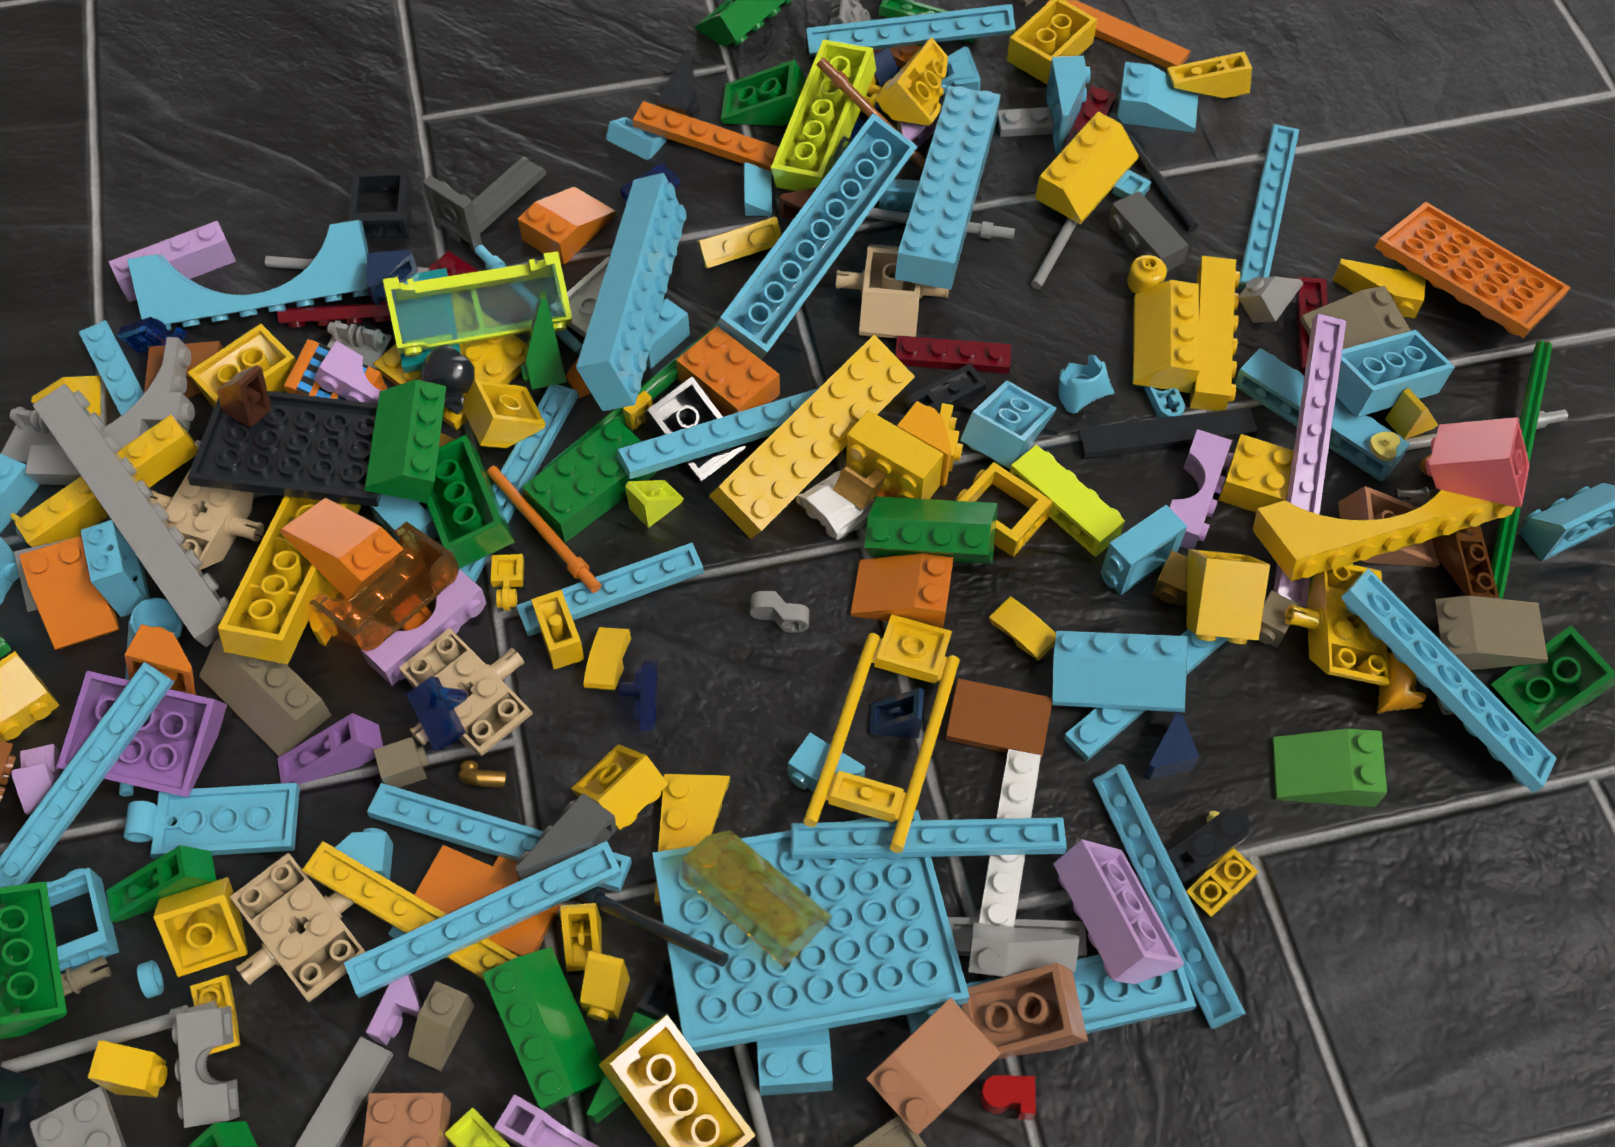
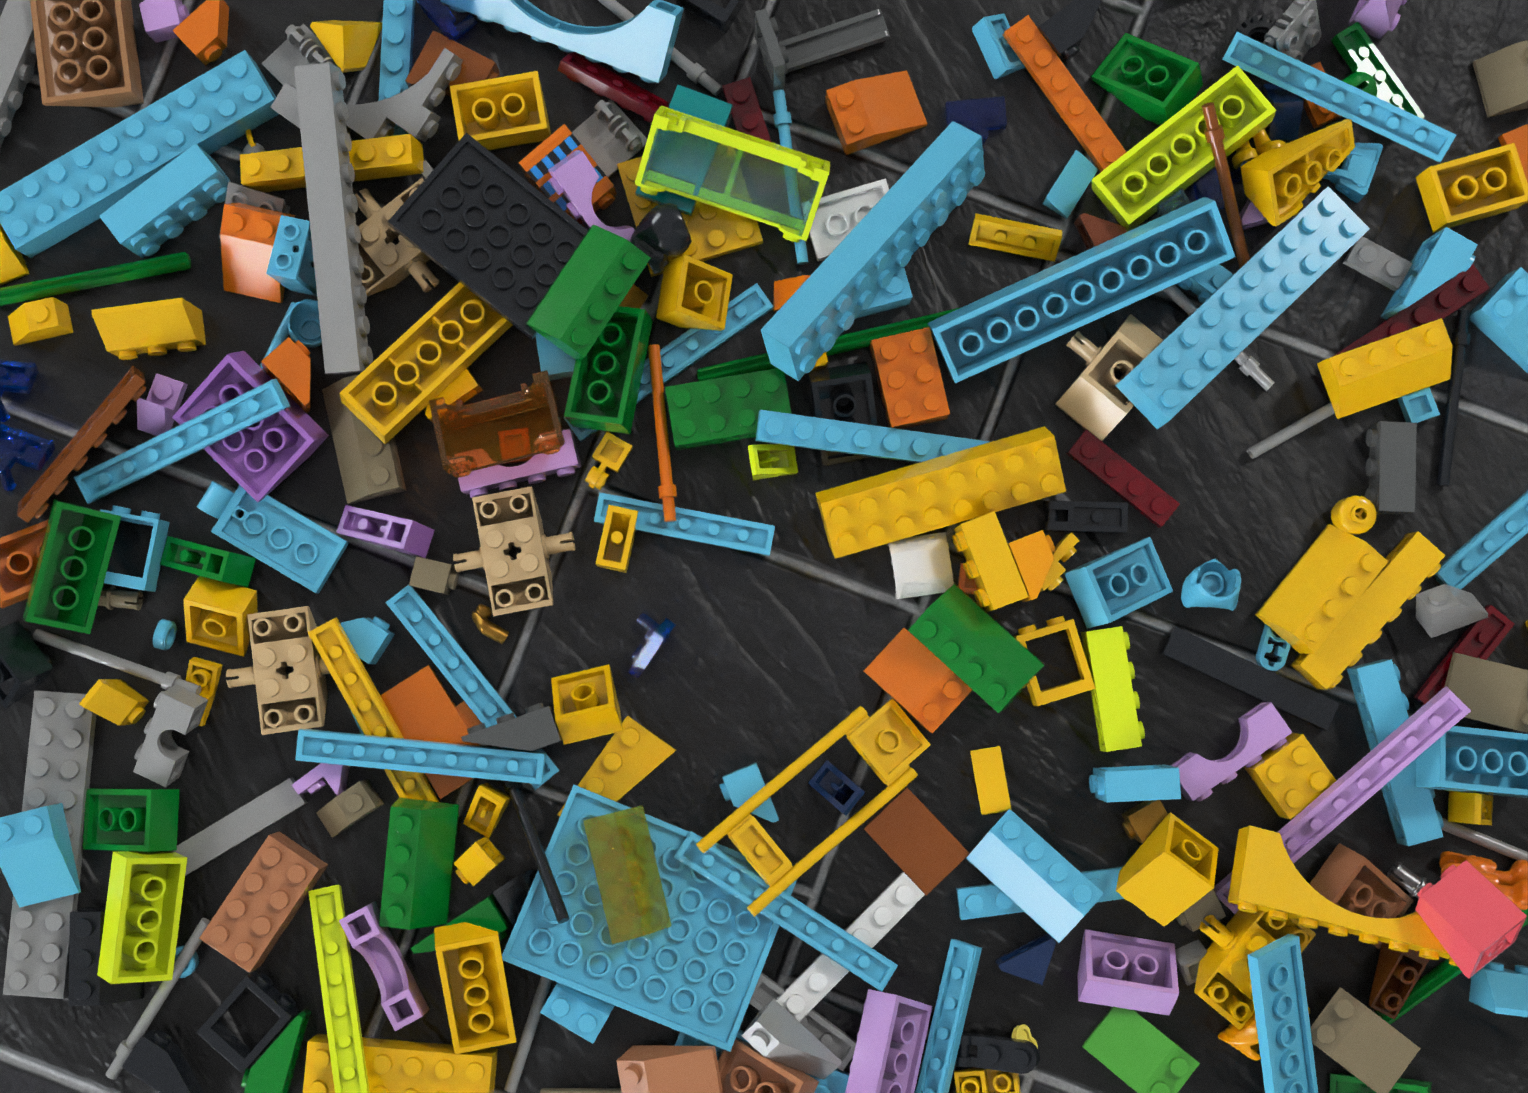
camera: 35 degrees right, 25 degrees up
copper slope [217,365,272,428] -> none
orange slope [280,498,404,600] -> none
dark blue slope [366,250,418,306] -> none
clear blue plate [406,676,468,751] -> none
green slope [520,292,566,390] -> none
yellow slope [583,627,631,690] -> none
light grey piece [750,591,809,633] -> none
pearl gold panel [833,467,887,510] -> none
light yellow piece [1369,431,1401,461] -> none
none -> lavender slope [1077,929,1179,1016]
none -> light grey slope [1175,940,1207,986]

